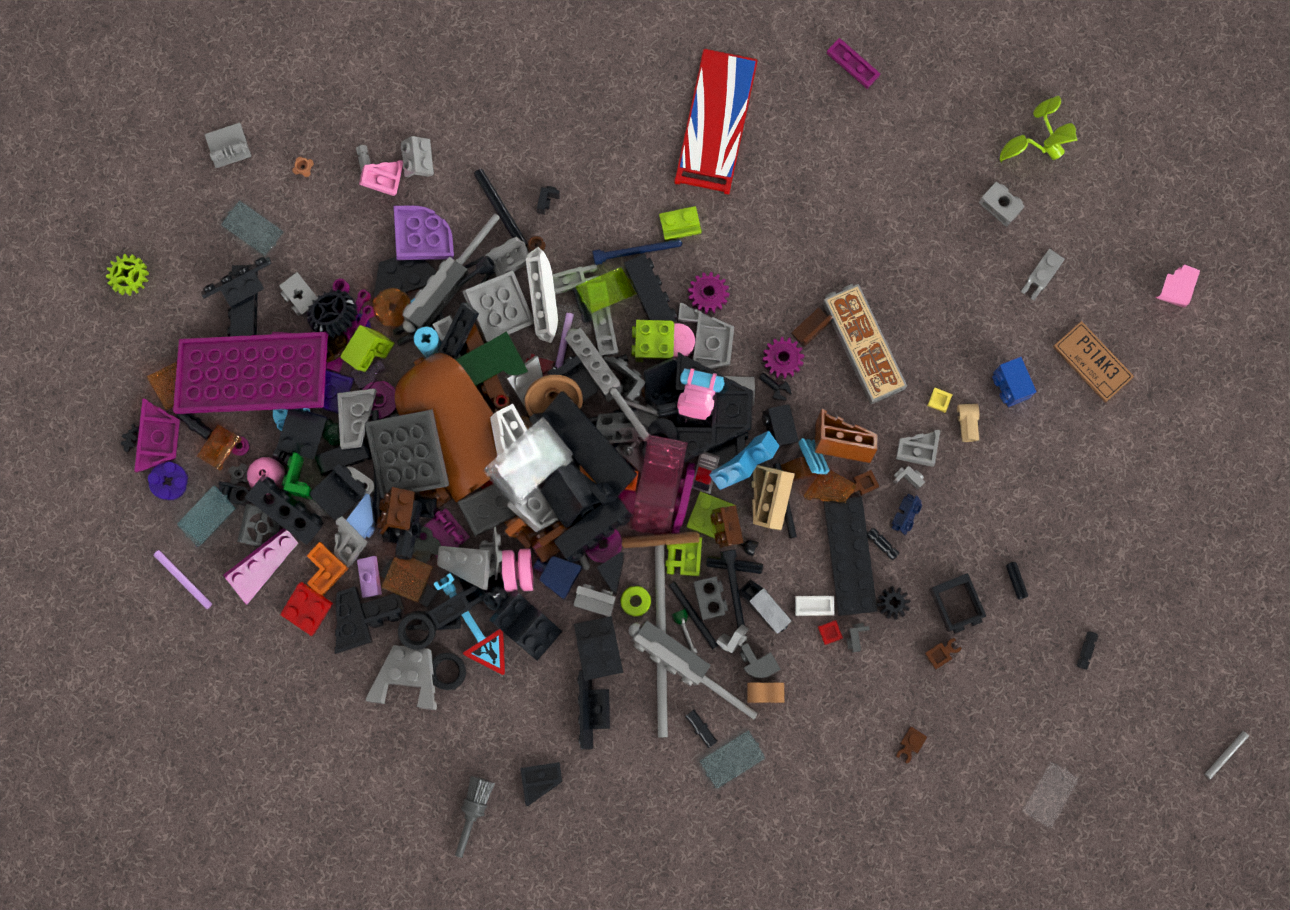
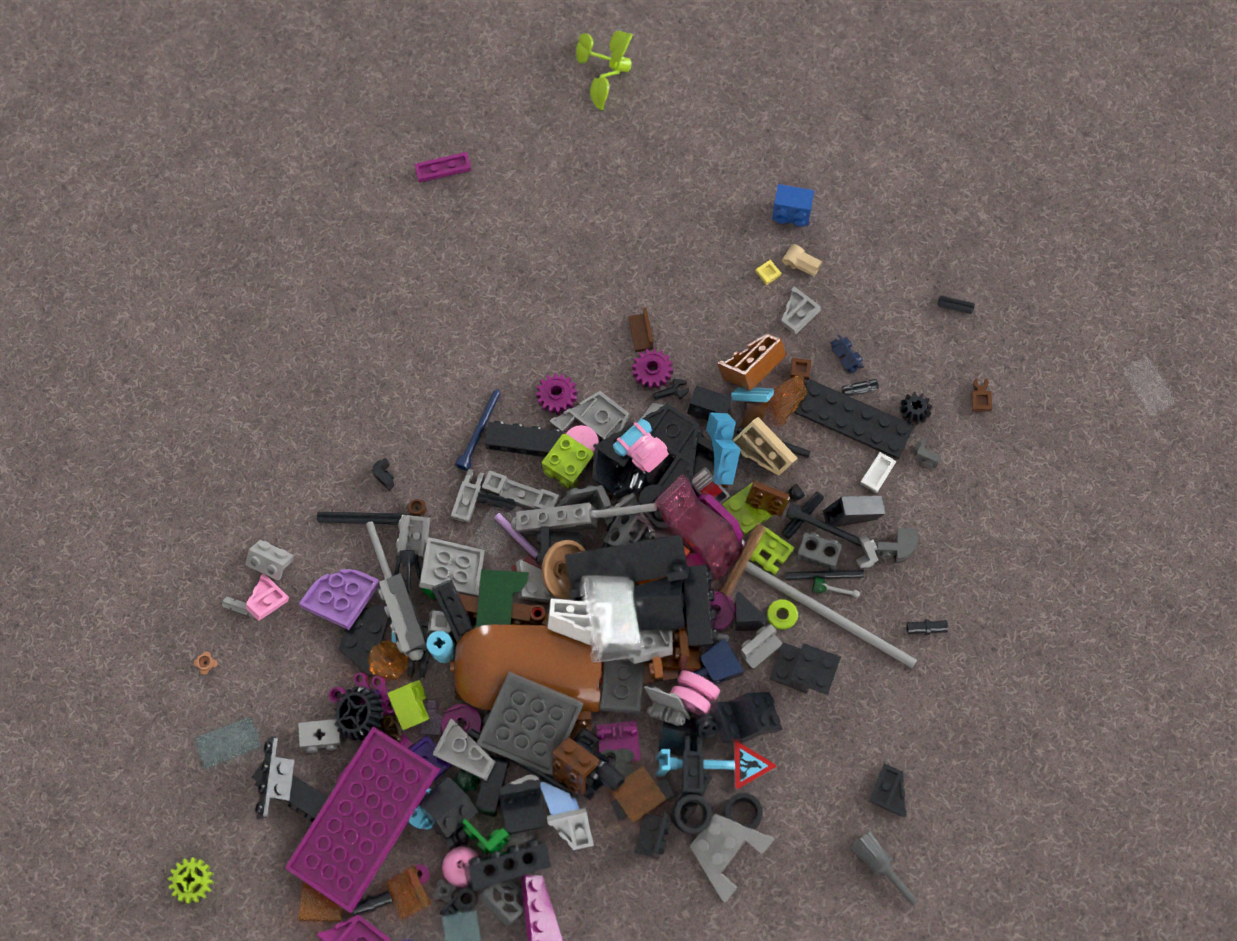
camera: 55 degrees left, 10 degrees down
light grey hinge [205,123,251,168] -> none
red plate [280,582,333,636] -> none
orange plate [307,542,349,596] -> none
black wing [335,586,373,654] -> none
lavender plate [357,556,382,598] -> none
light grey wing [437,546,491,590] -> none
white brick [526,247,558,343] -> none
clear neon green piece [576,267,636,314] -> none
black bracket [577,670,610,749] -> none
piece [628,620,758,719] -> none
lime plate [659,206,702,241] -> none
flag [674,49,758,195] -> none
clear light blue piece [700,730,765,789] -> none
medium nougat axle [747,683,785,703] -> none
red tile [818,620,843,645] -> none
brick [823,284,907,405] -> none
light grey bracket [893,466,925,490] -> none
reddish brown plate [896,726,928,764] -> none
black window [929,573,986,634] -> none
light grey brick [979,182,1025,227] -> none
light grey hinge [1021,249,1065,300] -> none
medium nougat tile [1053,321,1134,402] -> none
black axle [1076,631,1098,670] -> none
bright pink piece [1156,265,1200,308] -> none
light grey bar [1204,731,1249,779] -> none

